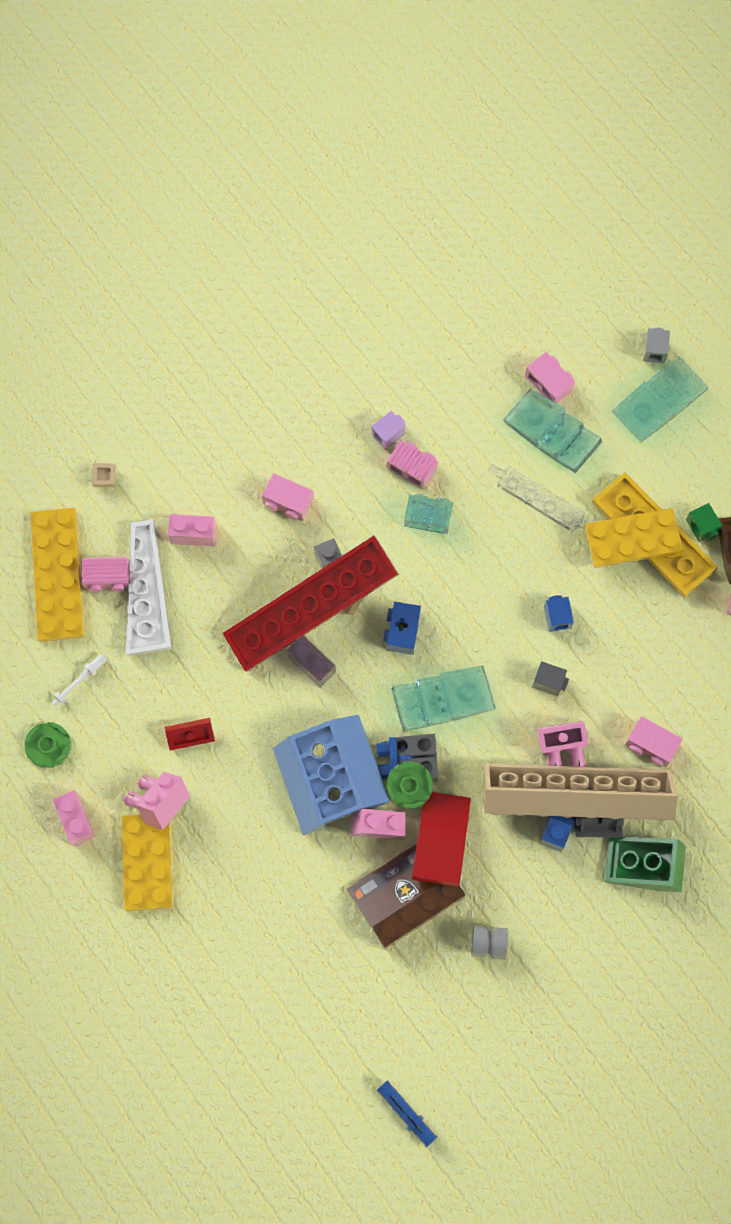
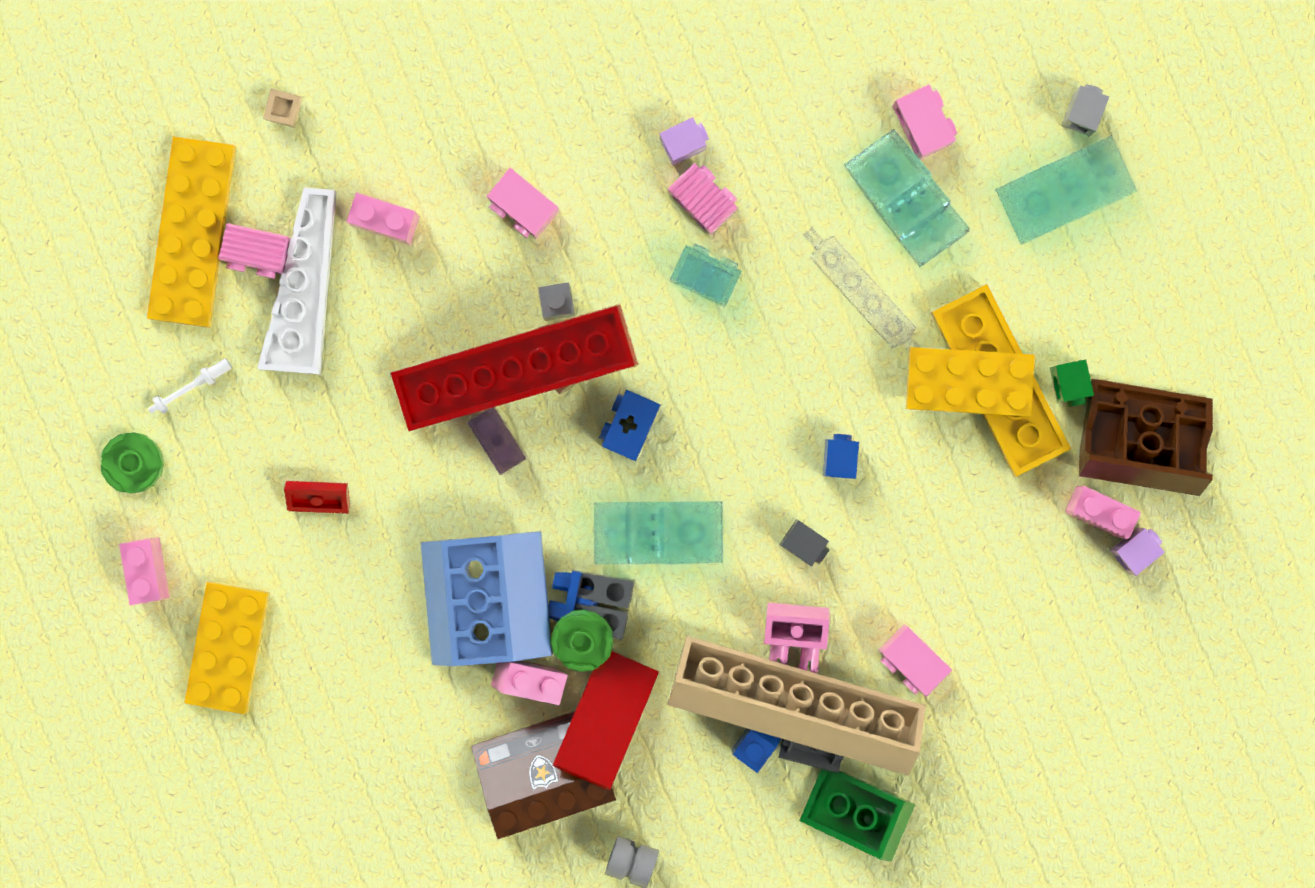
camera: 15 degrees right, 15 degrees up
bright pink brick [124,772,190,830] -> none

